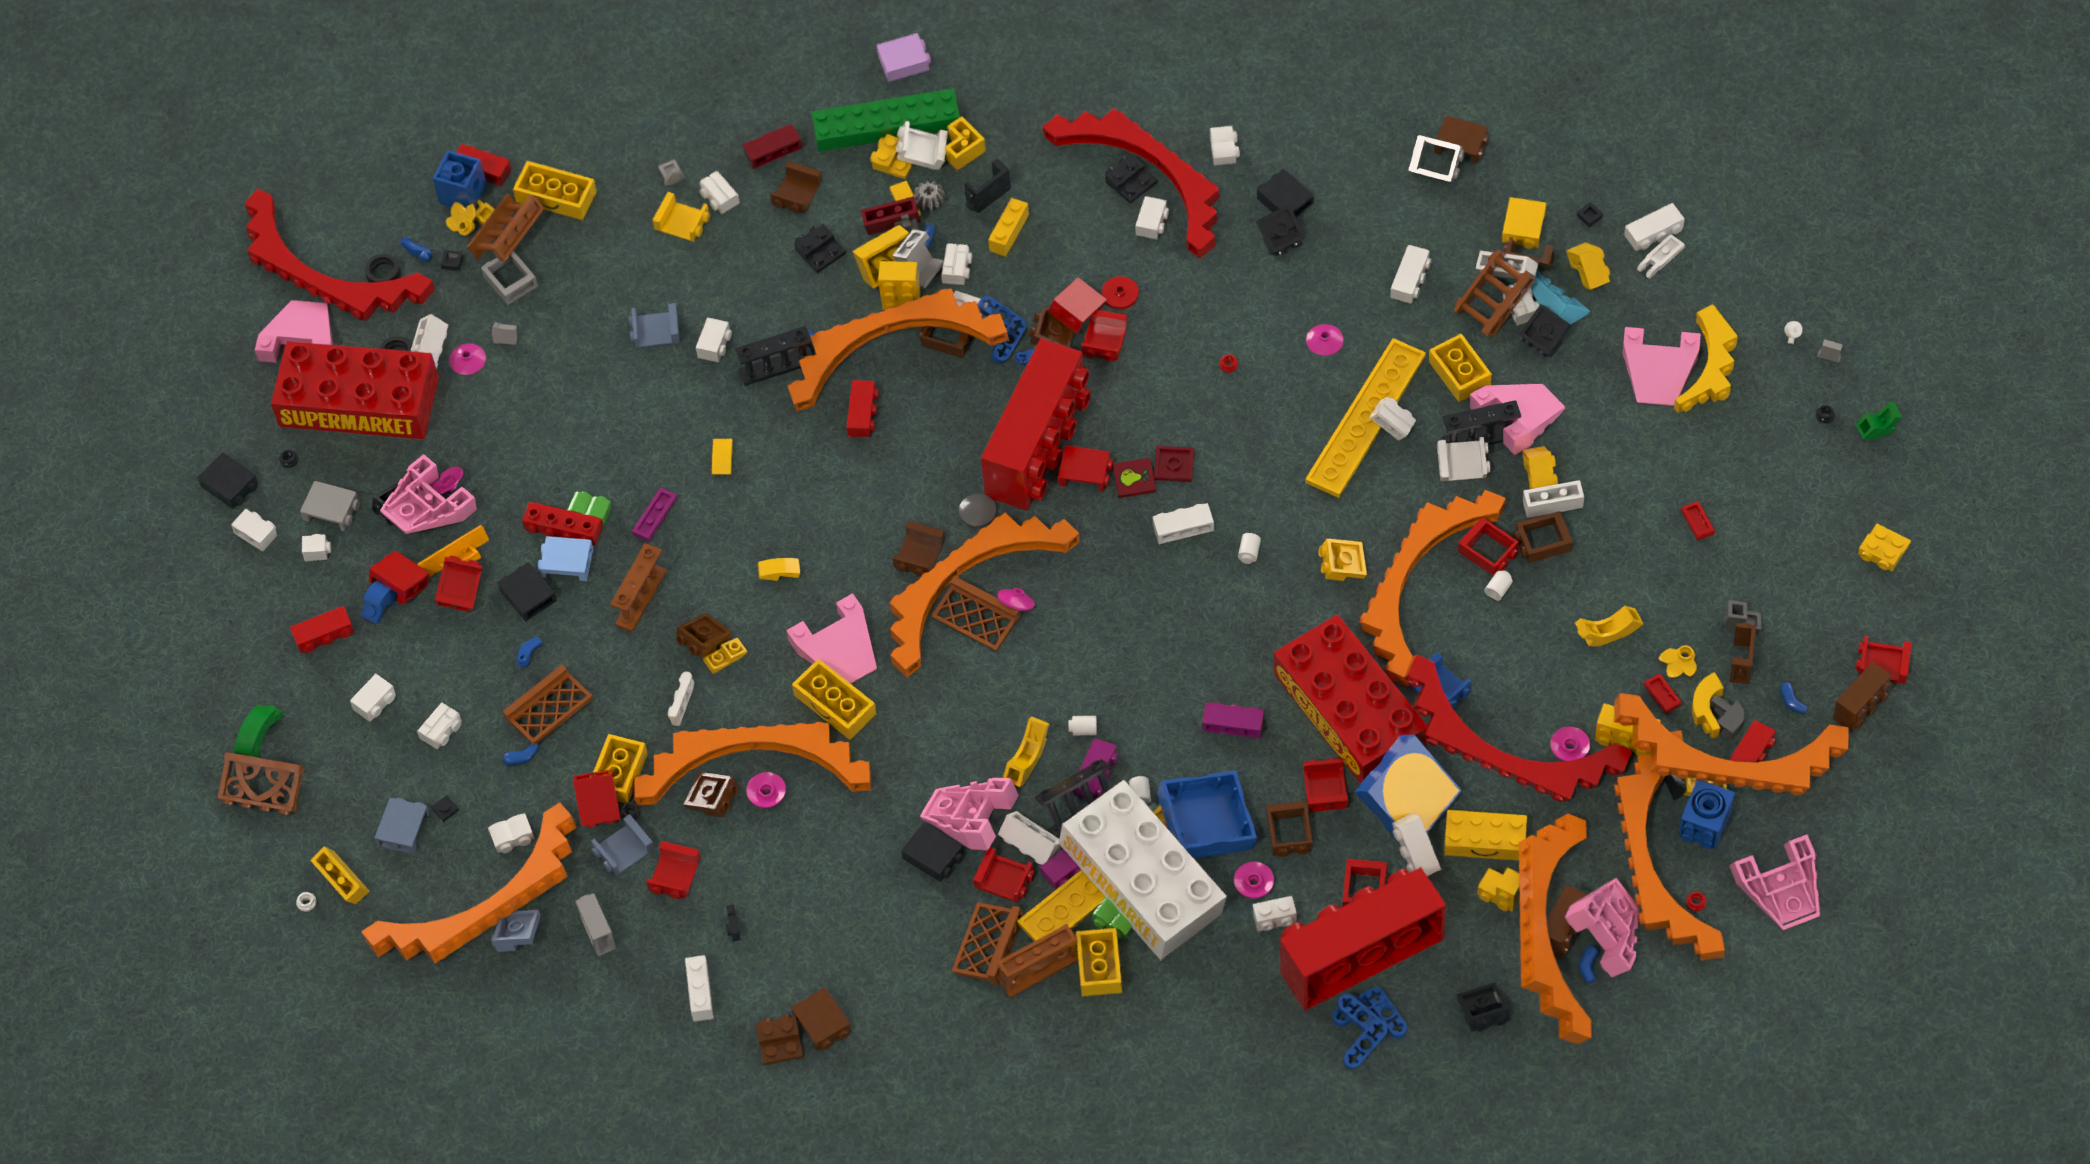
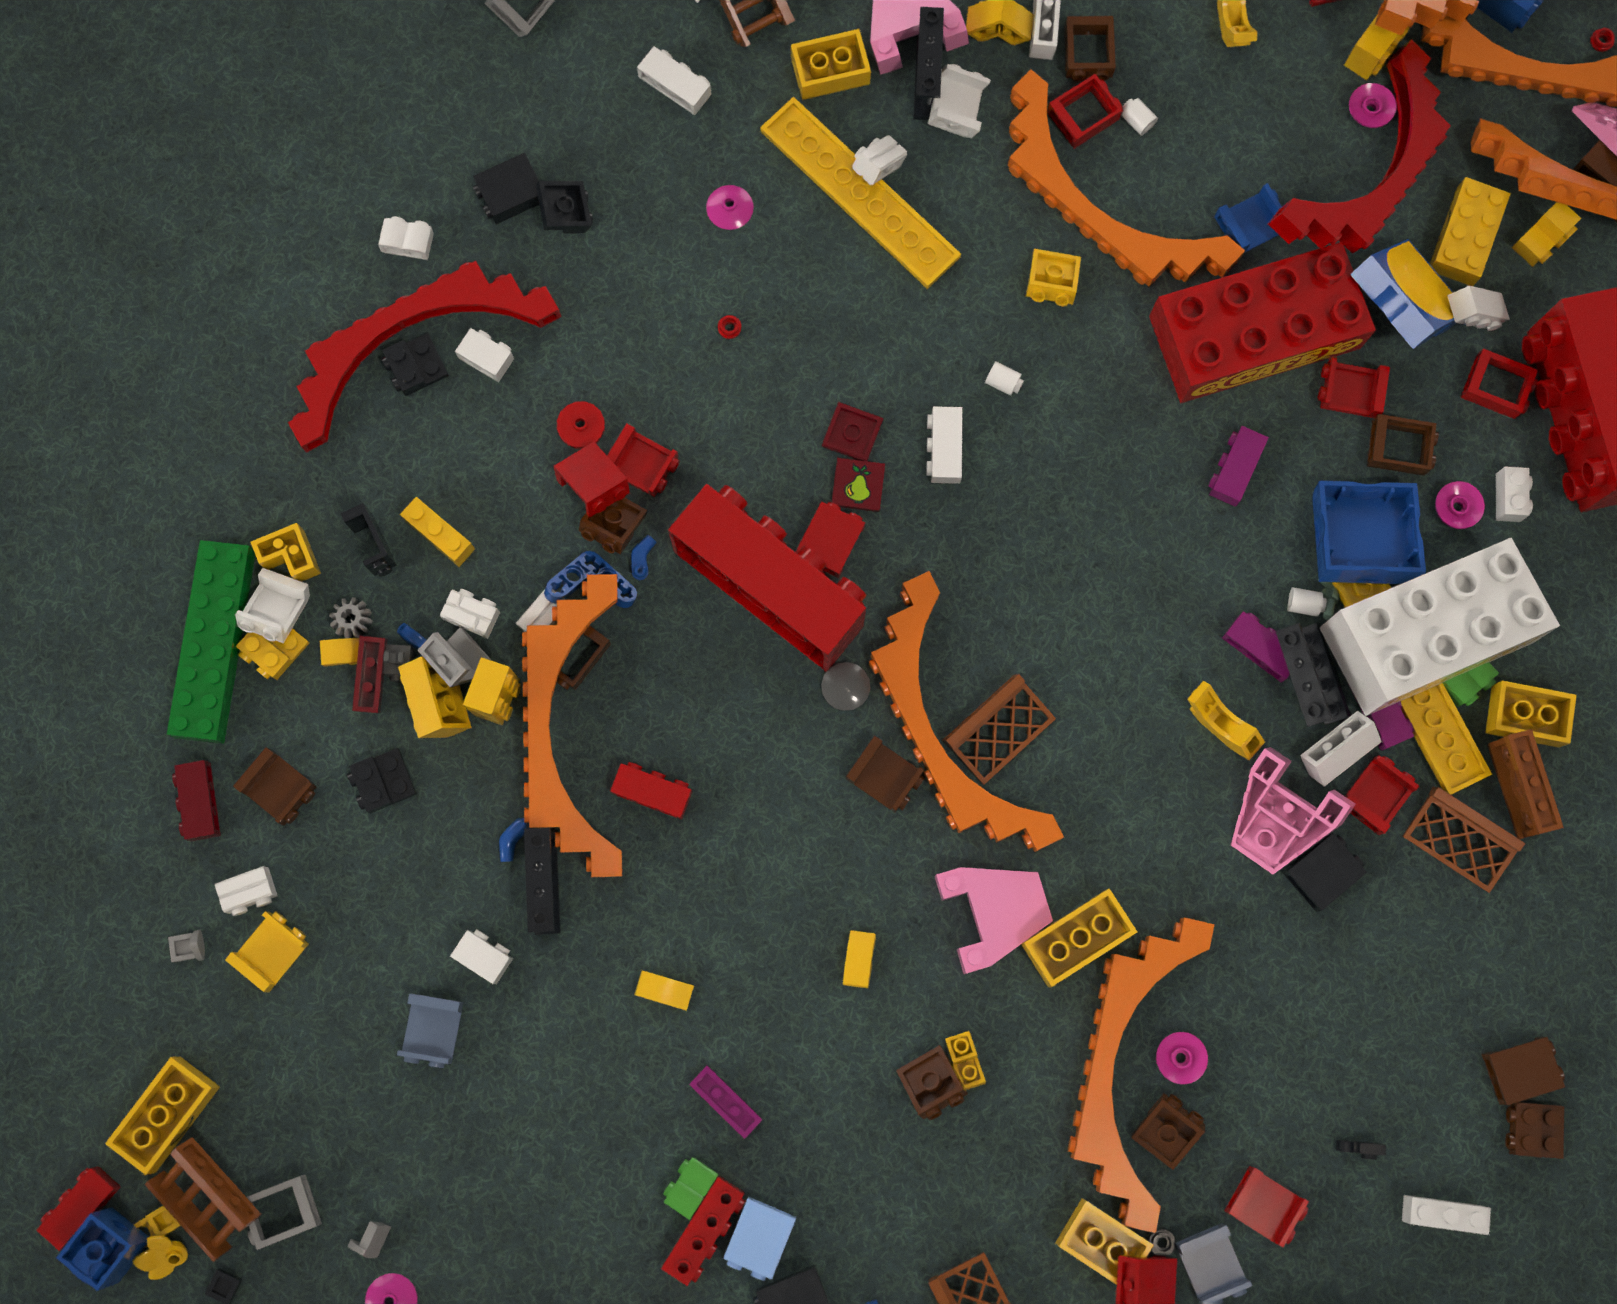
camera: 80 degrees left, 20 degrees up
dark orange fence [610,543,667,633] -> none
white hinge [668,671,695,726] -> none
lavender brick [877,33,931,82] -> none
dark pink dish [997,588,1035,611] -> none
white brick [1069,716,1096,736] -> none

